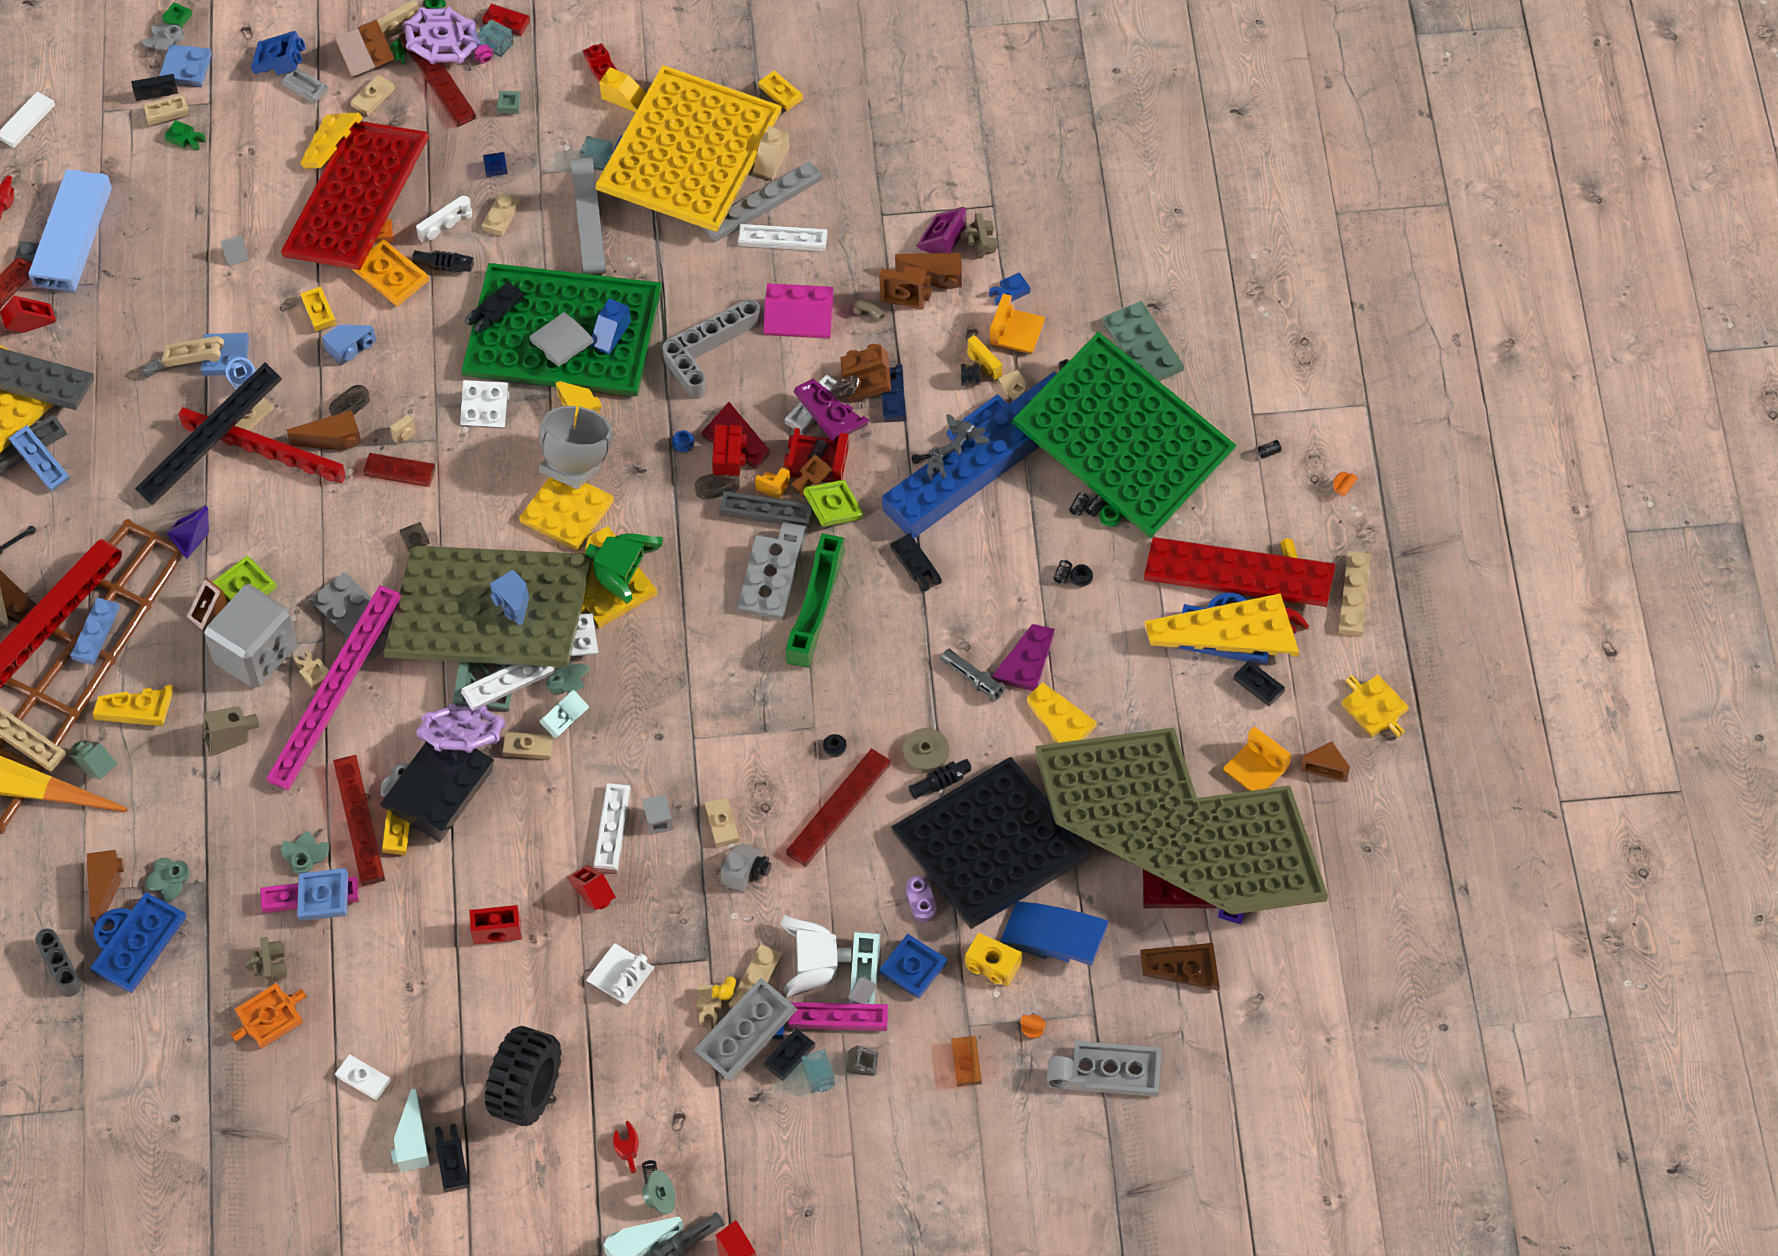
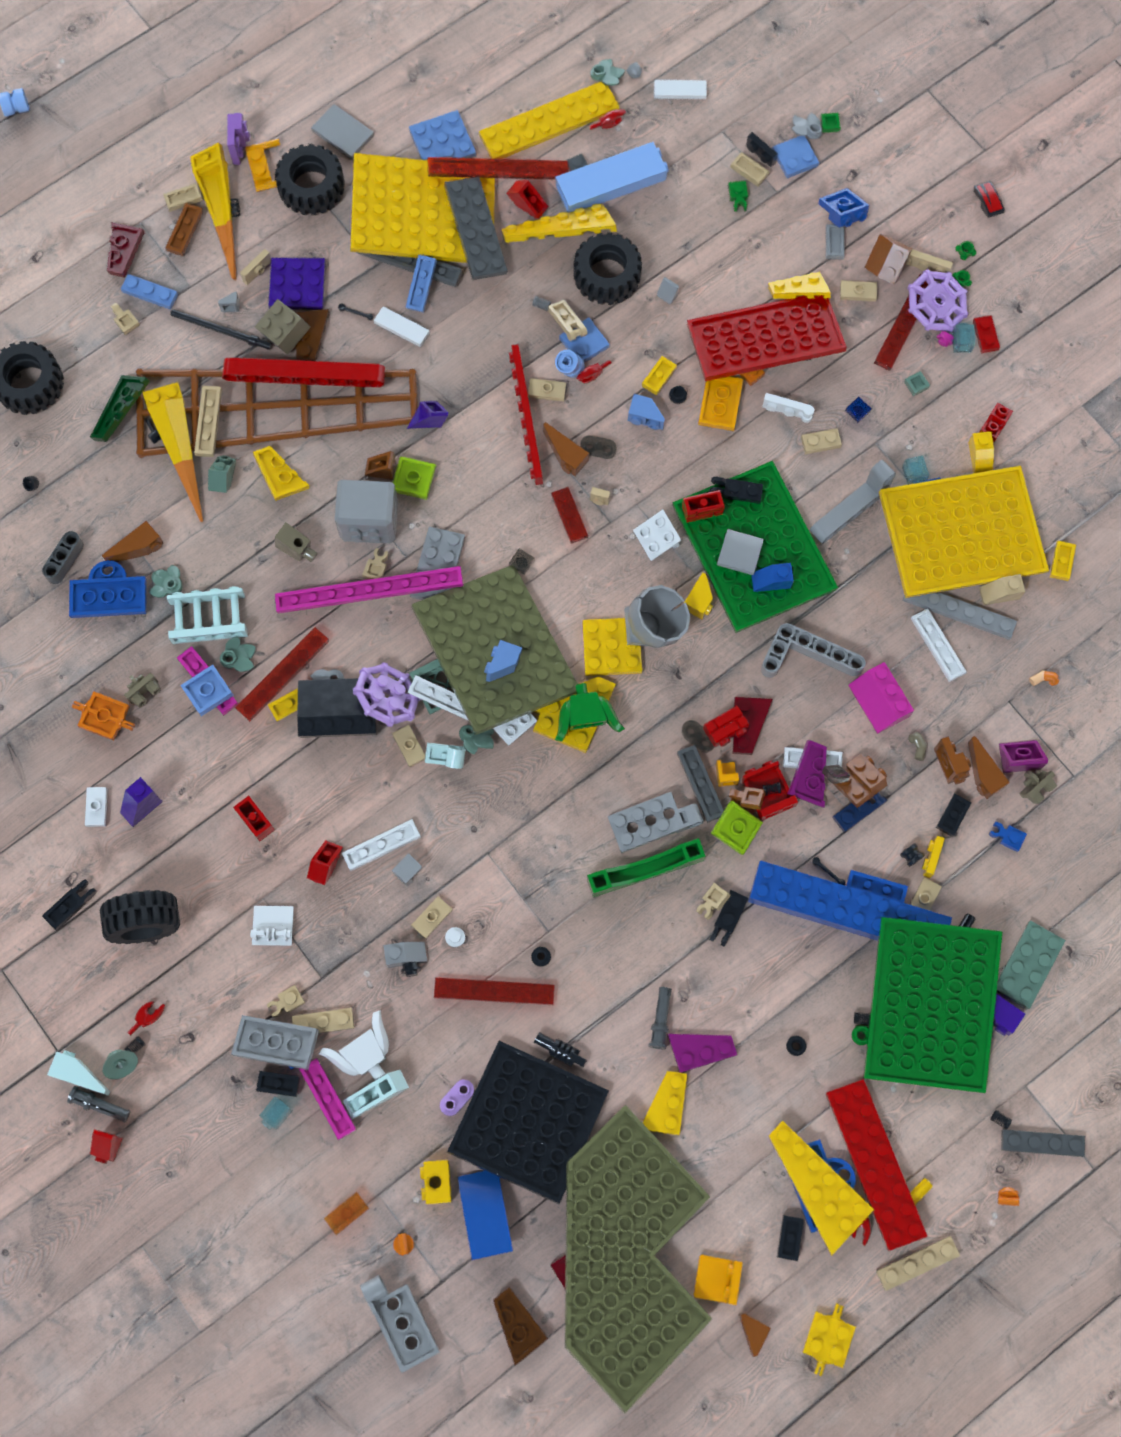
camera: 55 degrees right, 15 degrees up
medium blue plate [70,598,120,665] -> none
black plate [135,362,282,506] -> none
green plate [389,37,406,65] -> none
light aqua slope [391,1089,430,1172] -> none
black hinge [412,250,474,272] -> none
blue plate [672,430,695,452] -> none
yellow arm [712,976,736,1001] -> none
clear smoke slope [846,1045,878,1076] -> none
light grey slope [848,976,877,1004] -> none
blue plate [879,933,947,999] -> none
dark tan plate [902,728,949,773] -> none
dark grey piece [927,414,989,481] -> none
light orange bracket [990,294,1045,354] -> none
black piece [1054,560,1073,584] -> none
black piece [1069,492,1090,516] -> none
none -> dark purple slope [120,777,163,827]
none -> light aqua fence [167,586,248,644]
none -> white tile [374,307,430,347]
none -> white plate [445,927,465,947]
none -> yellow wing [501,204,617,243]
none -> black tyre [573,232,642,305]
none -> red hand [576,360,612,384]
none -> black plate [669,386,687,404]
none -> red brick [682,490,724,522]
none -> tan plate [696,883,731,920]
none -> black plate [935,793,972,837]
none -> dark purple slope [993,994,1026,1036]
none -> dark grey plate [1001,1129,1085,1157]
none -> arm [1029,671,1059,686]

